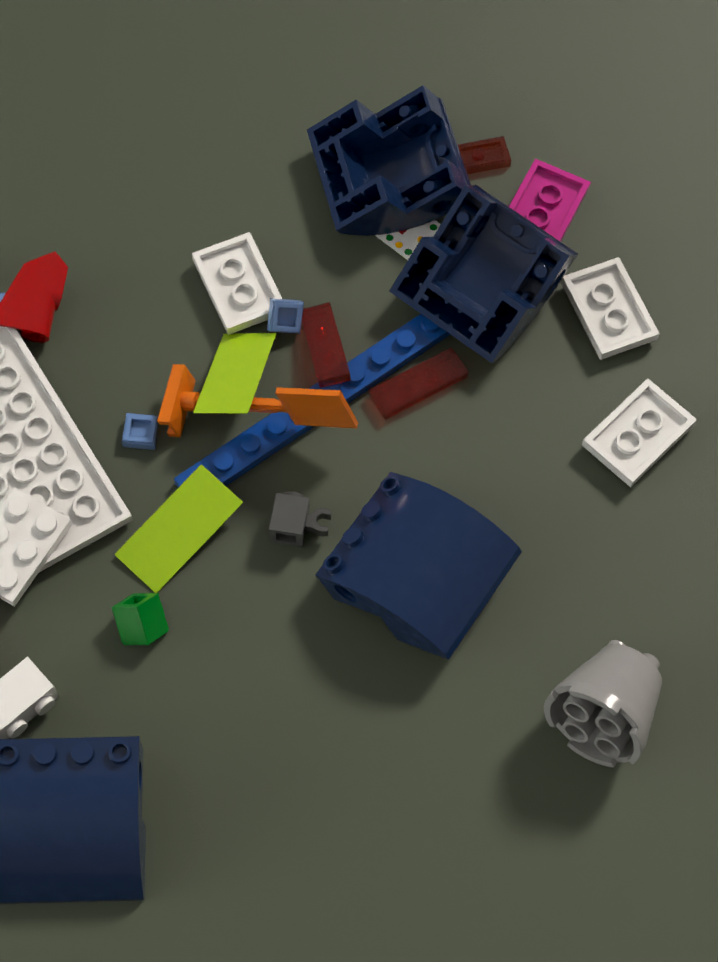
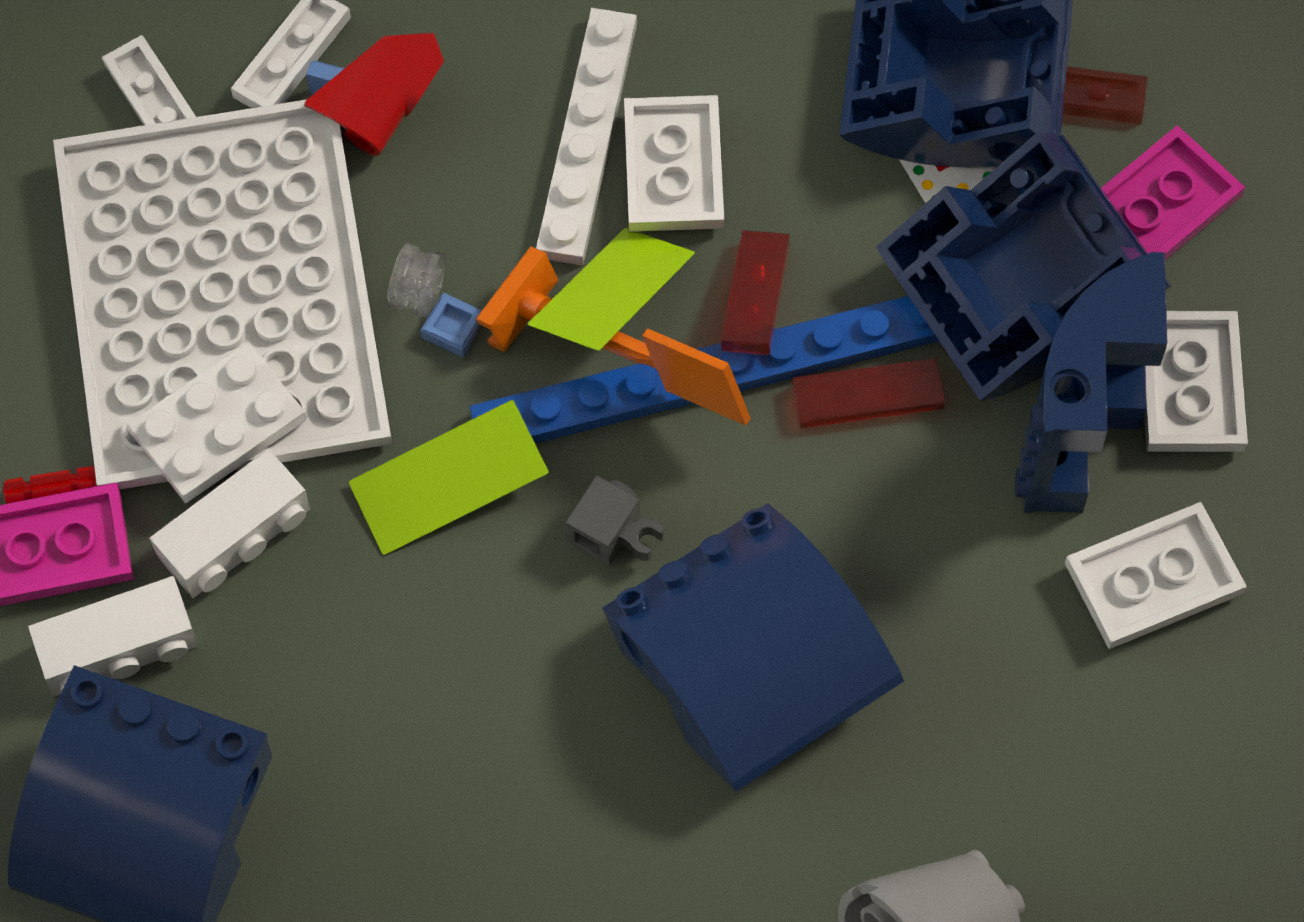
camera: 25 degrees right, 0 degrees up
green panel [111,593,169,645] -> none
medium blue tile [267,298,304,334] -> none
none -> white brick [150,449,310,599]
none -> clear wheel [387,243,446,318]
none -> white plate [536,8,637,266]
none -> dark blue slope [1015,252,1168,513]

